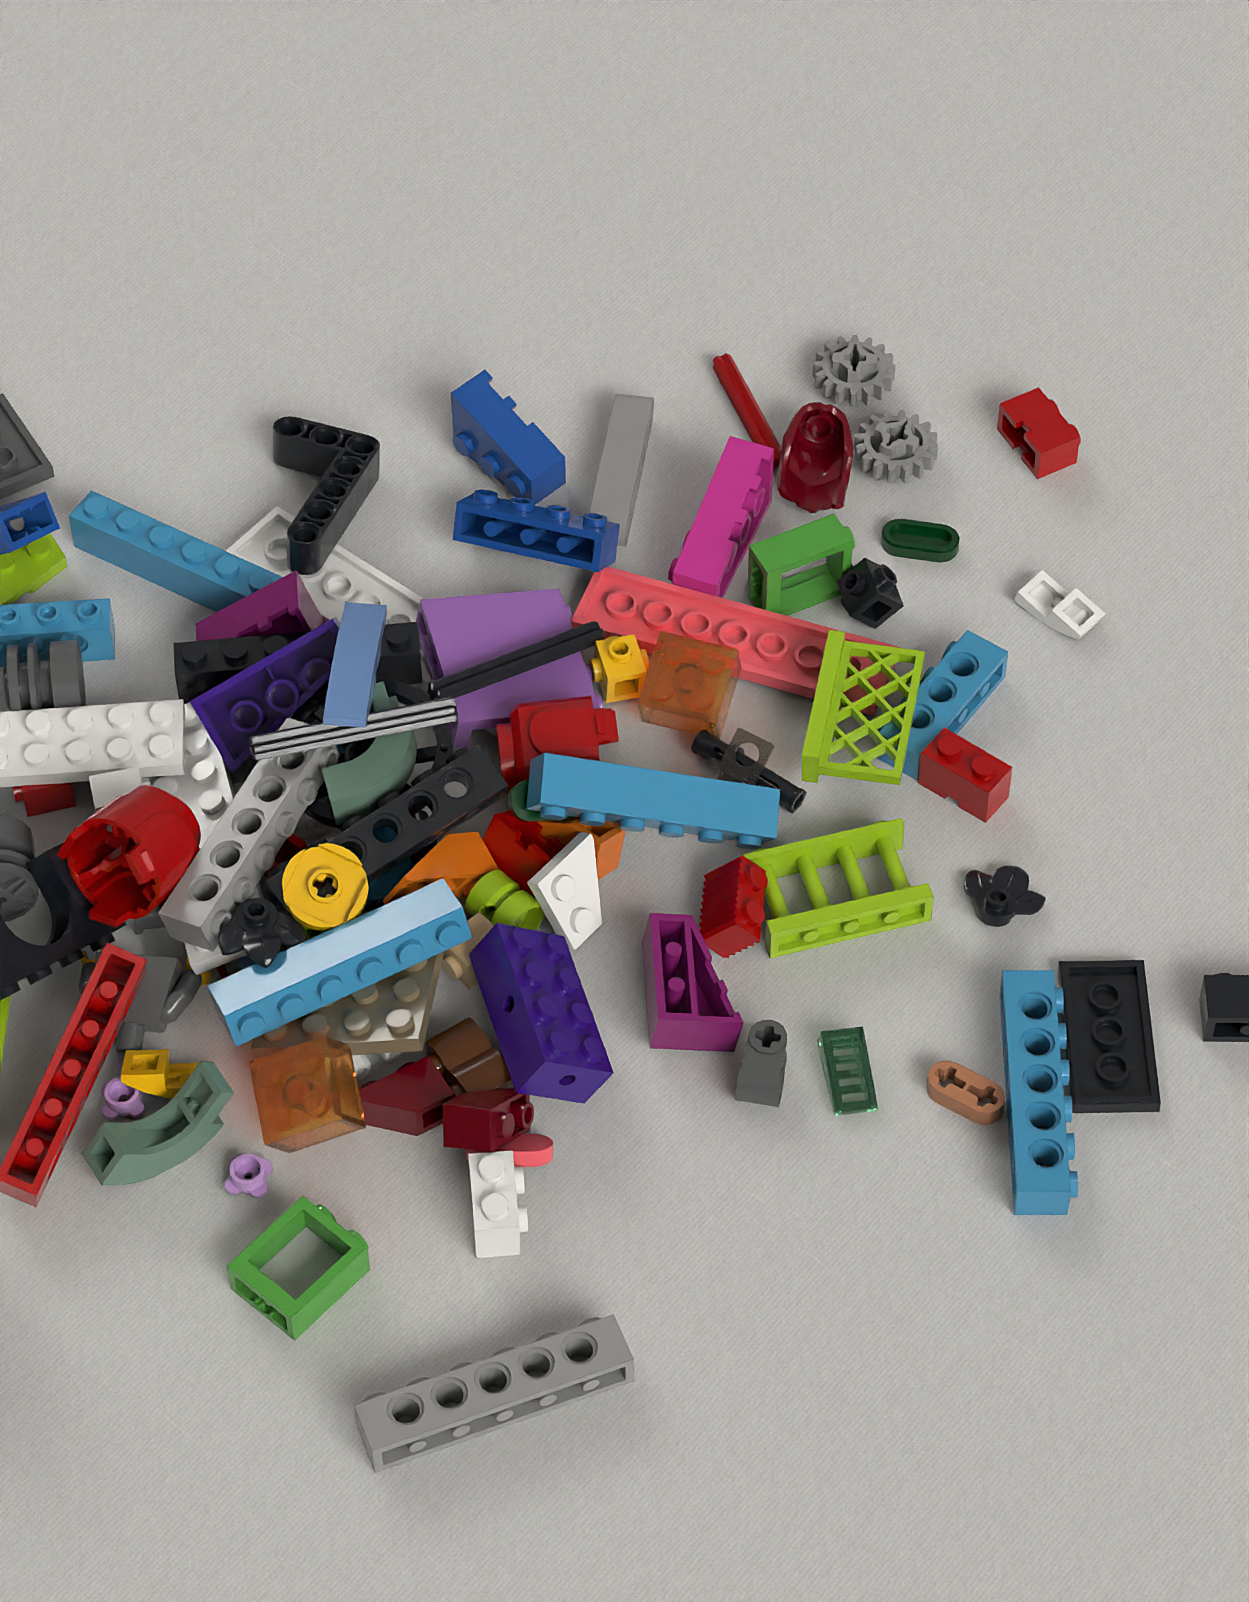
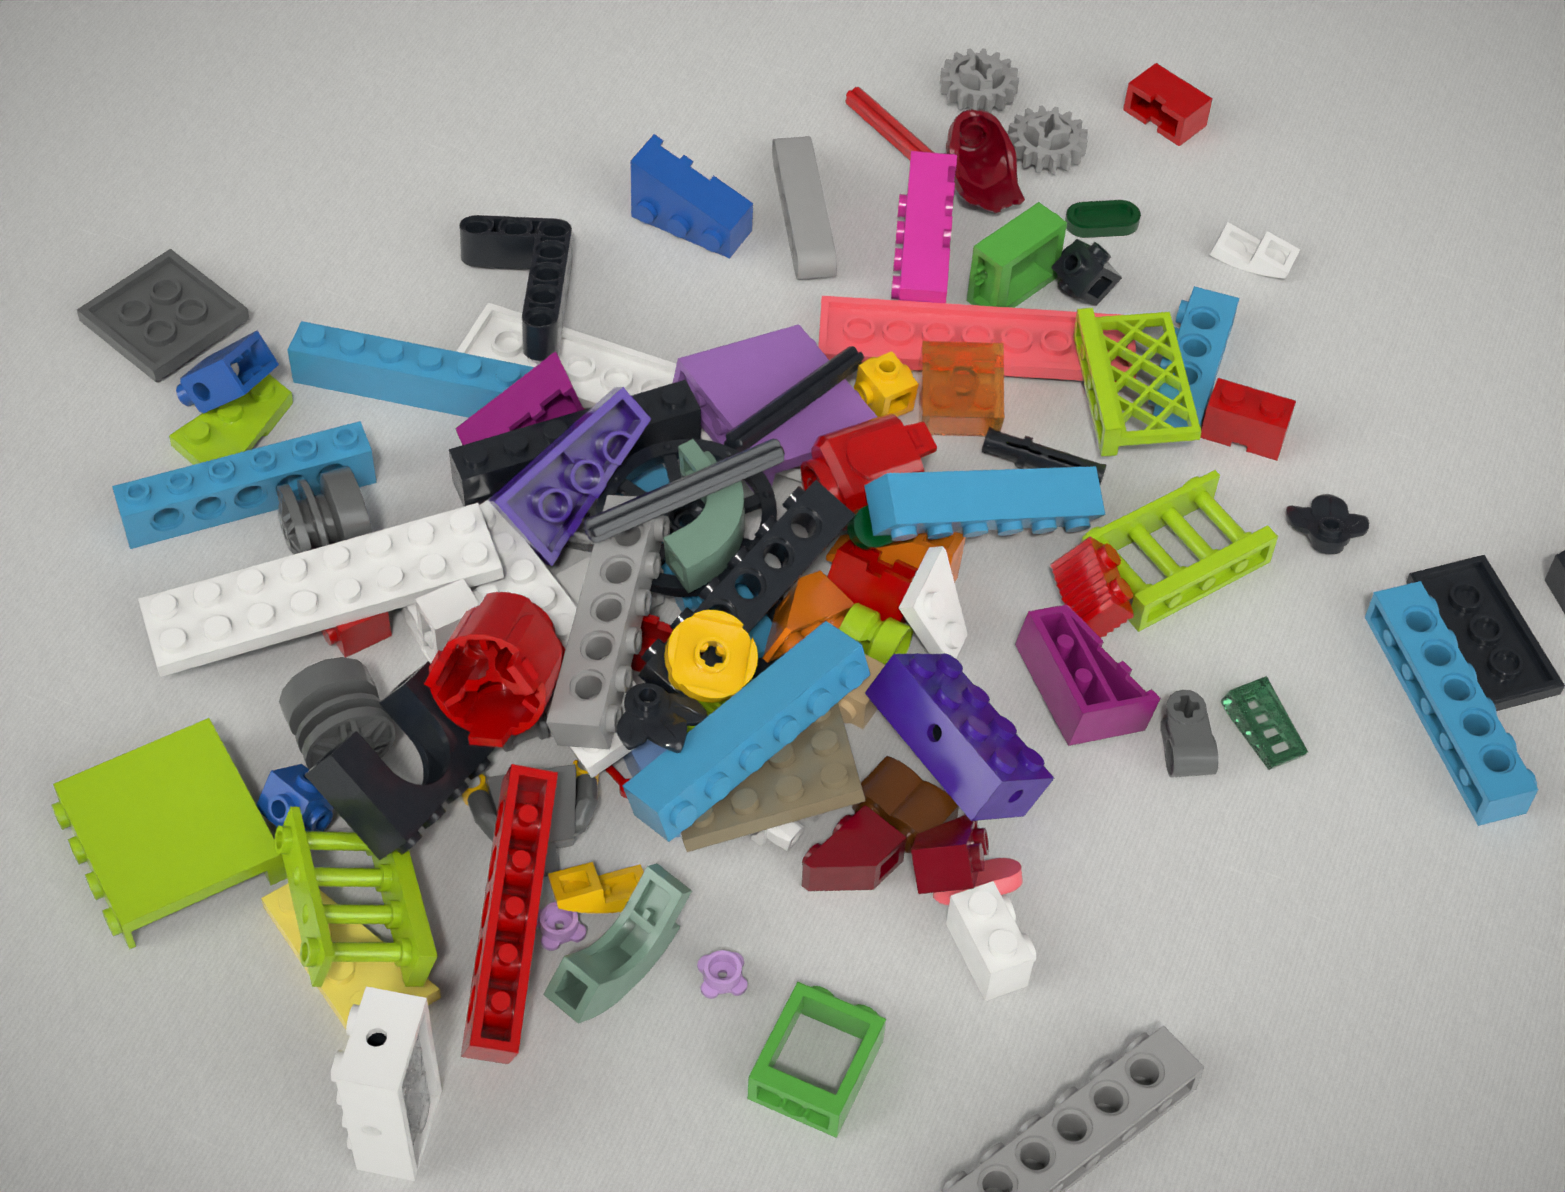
camera: 20 degrees left, 0 degrees up
clear orange brick [249,1035,366,1153] -> none
medium blue slope [323,602,387,728] -> none
blue brick [453,489,620,572] -> none
clear smoke bracket [708,728,775,785] -> none
nougat beam [927,1061,1005,1125] -> none

